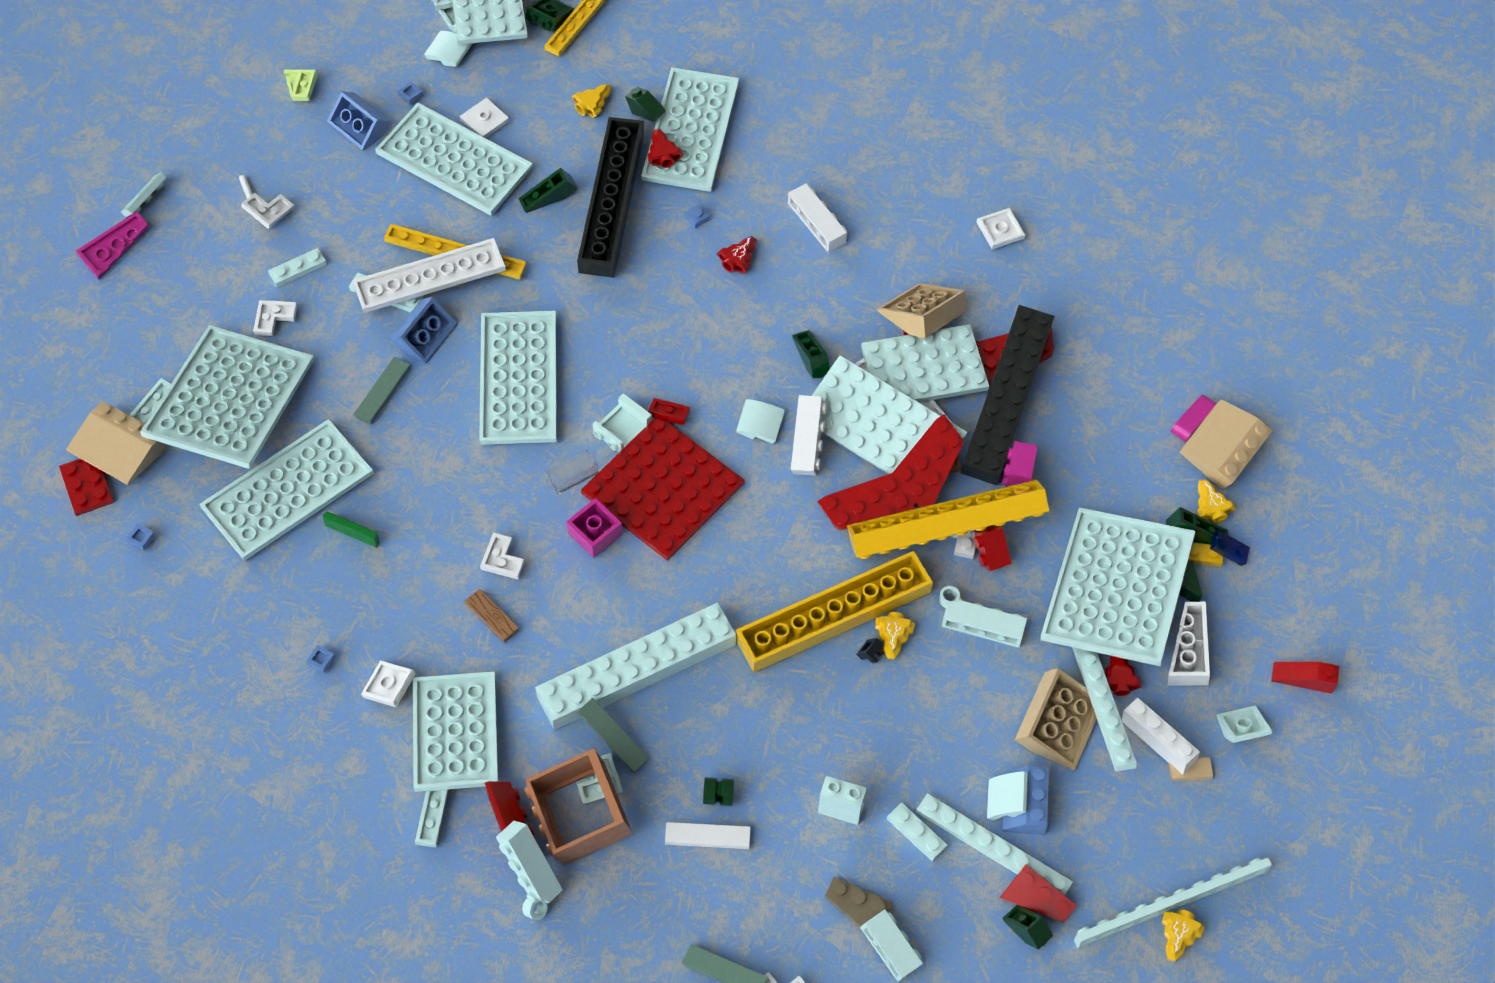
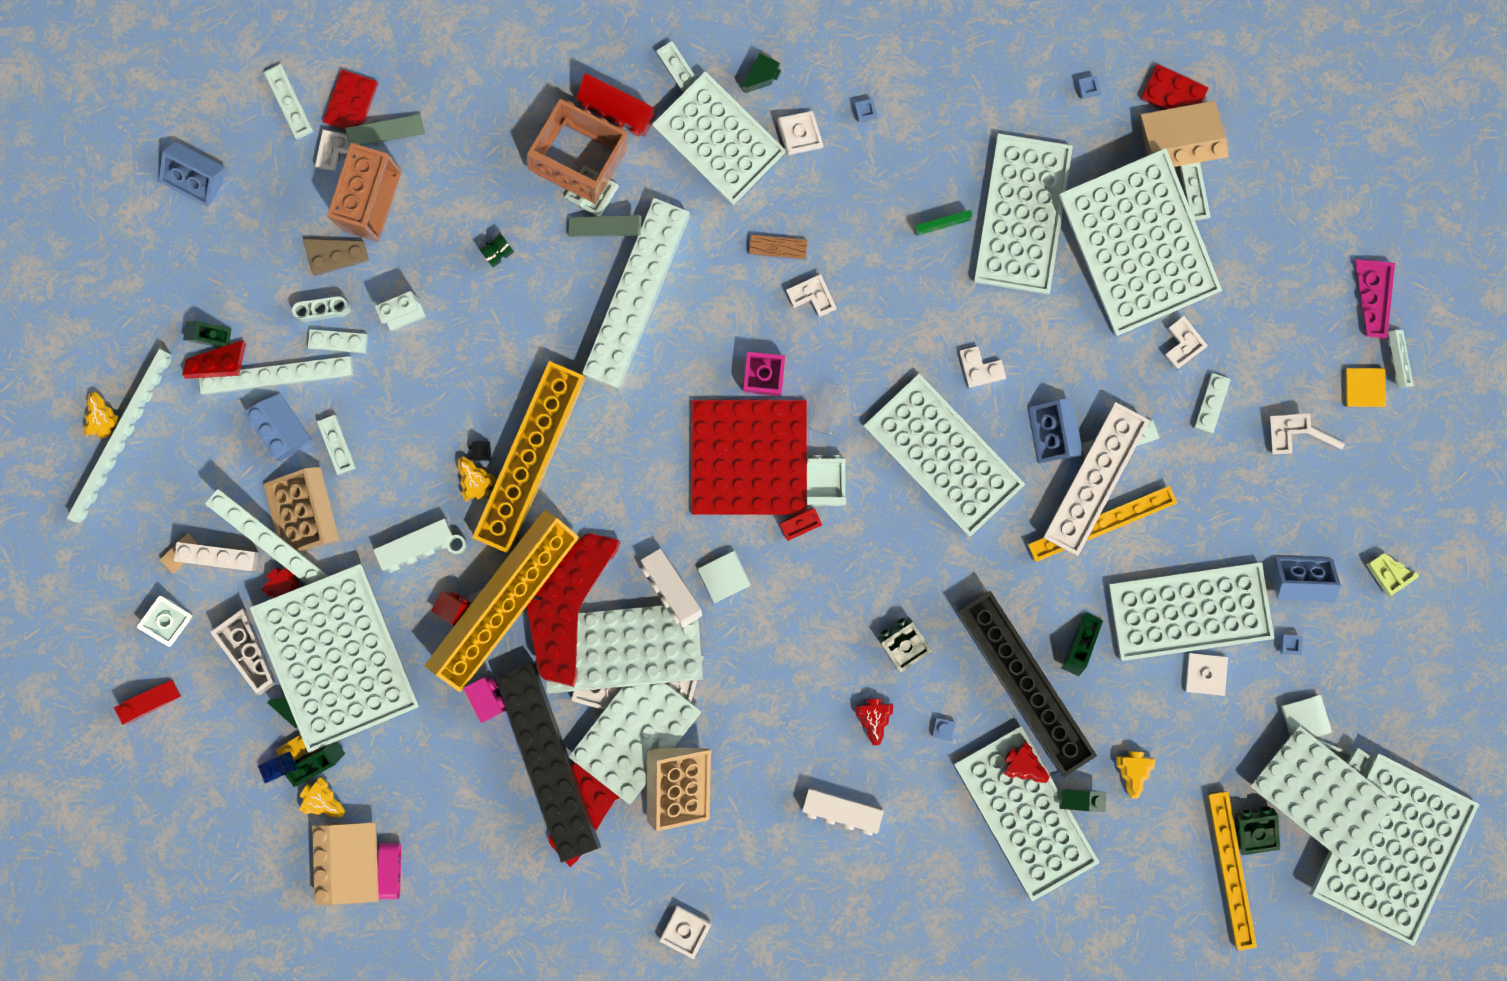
camera: 145 degrees right, 25 degrees up
sand green tile [354,357,411,424] -> none
light aqua hinge [496,821,563,920] -> none
white tile [665,822,750,849] -> none
dark green slope [792,330,830,379] -> none
light aqua brick [860,909,923,982] -> none
light aqua slope [987,772,1028,821] -> none
none -> light aqua beam [292,296,351,322]
none -> light aqua plate [317,415,356,475]
none -> nougat window [327,143,402,242]
none -> dark green slope [743,53,782,93]
none -> plate [877,617,932,673]
none -> white plate [959,346,1006,388]
none -> yellow tile [1345,368,1386,407]

